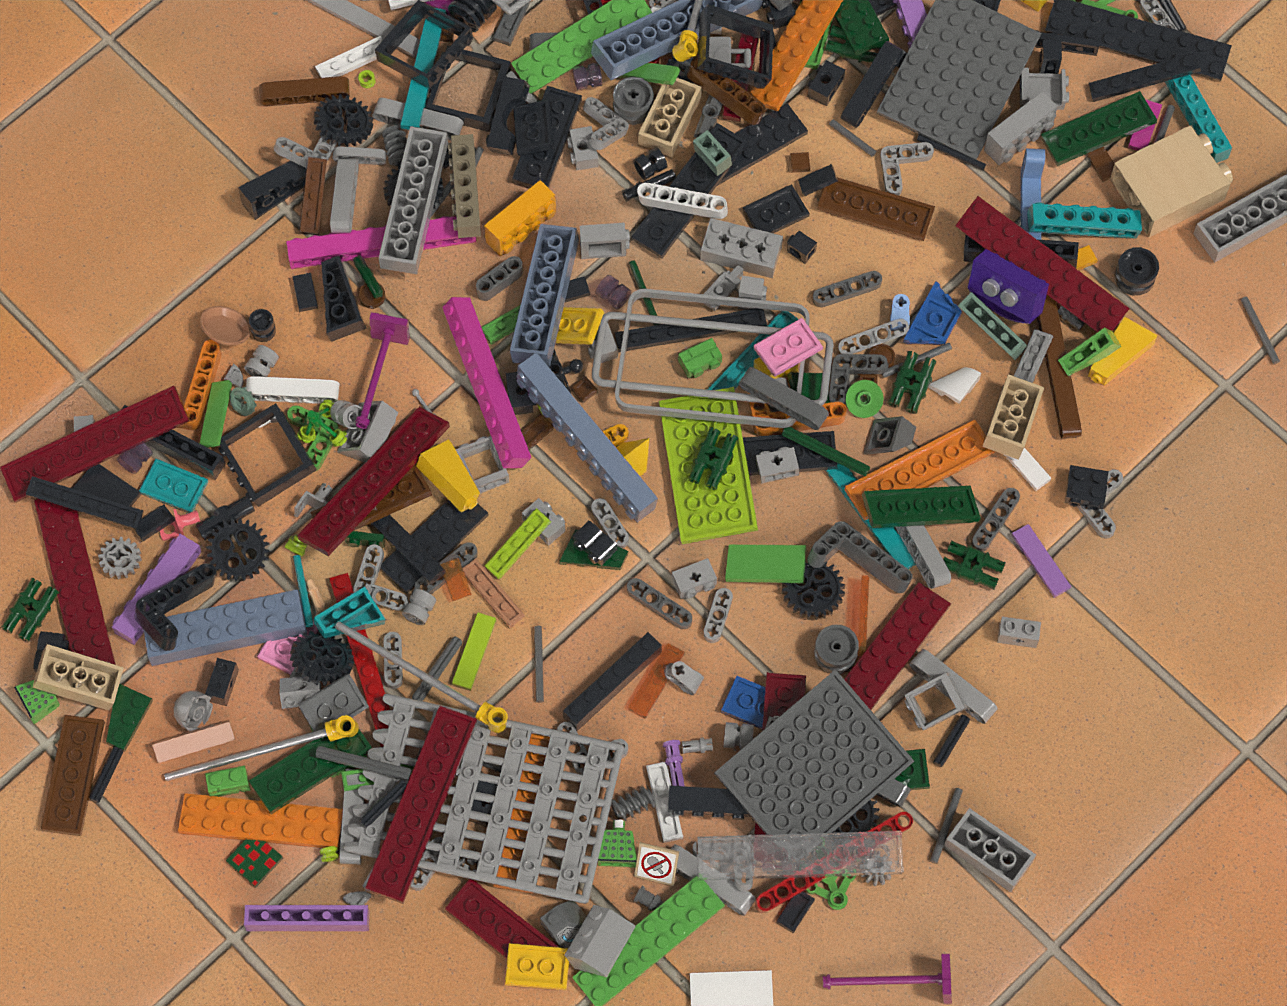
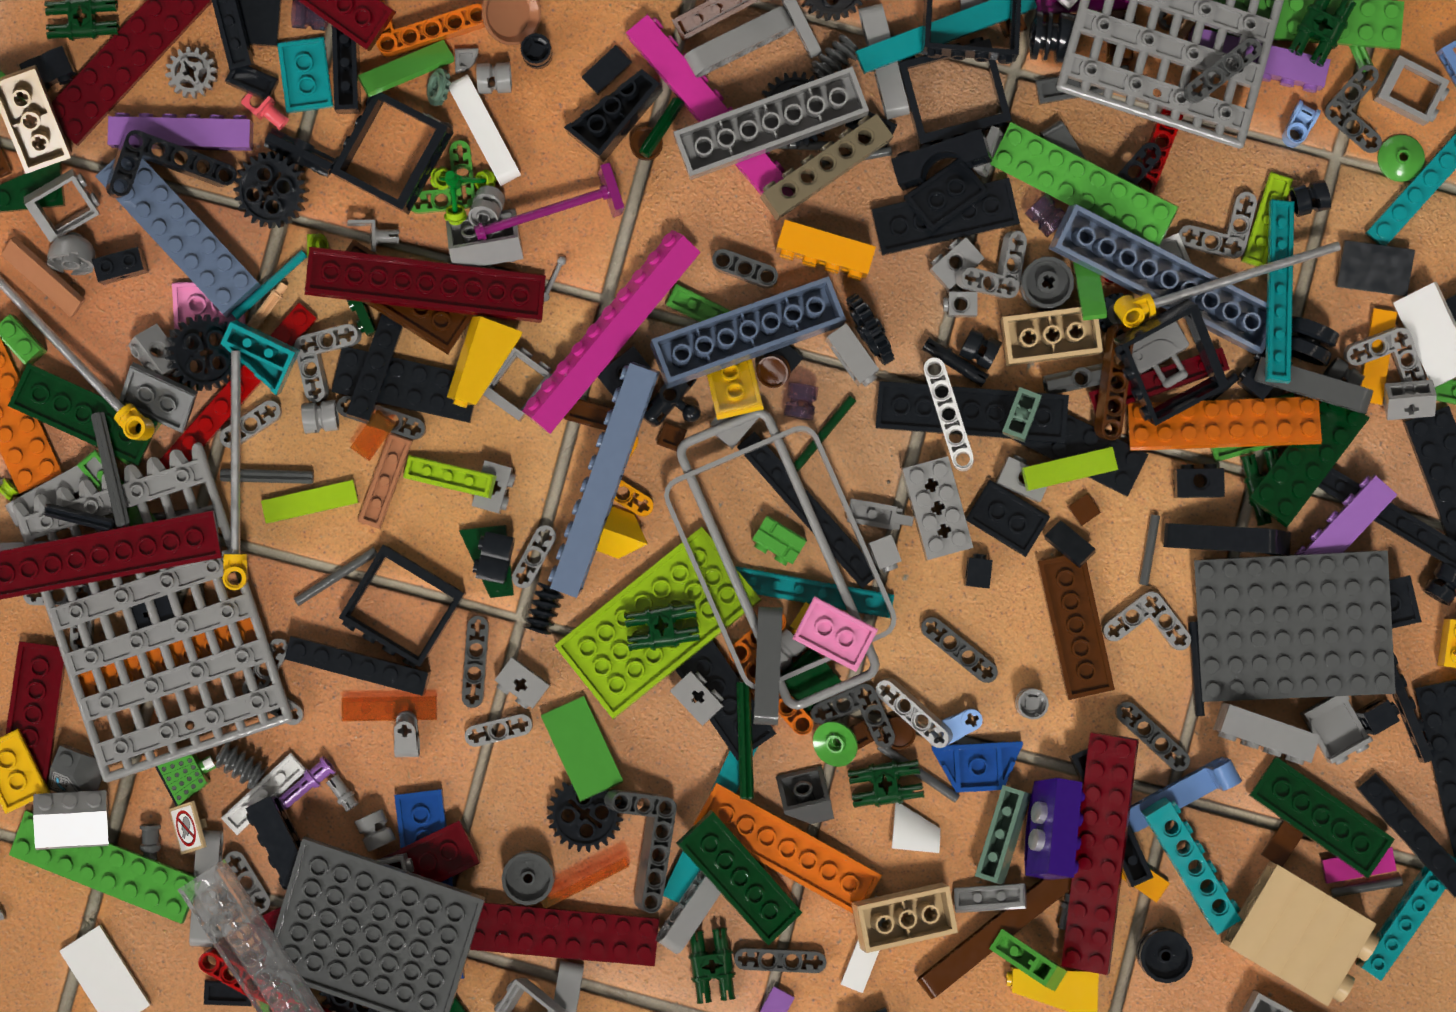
camera: 55 degrees right, 20 degrees up
none -> light grey window [24,169,100,243]
none -> black window [339,545,466,668]
none -> black piece [524,582,564,635]
none -> reddish brown piece [756,354,791,388]
none -> black gear [846,293,895,365]
none -> light grey brick [943,292,978,318]
none -> light grey brick [996,455,1048,503]
none -> light grey wheel [1015,688,1049,719]
none -> lime tile [1021,447,1118,491]
none -> dark grey beam [1115,702,1190,771]

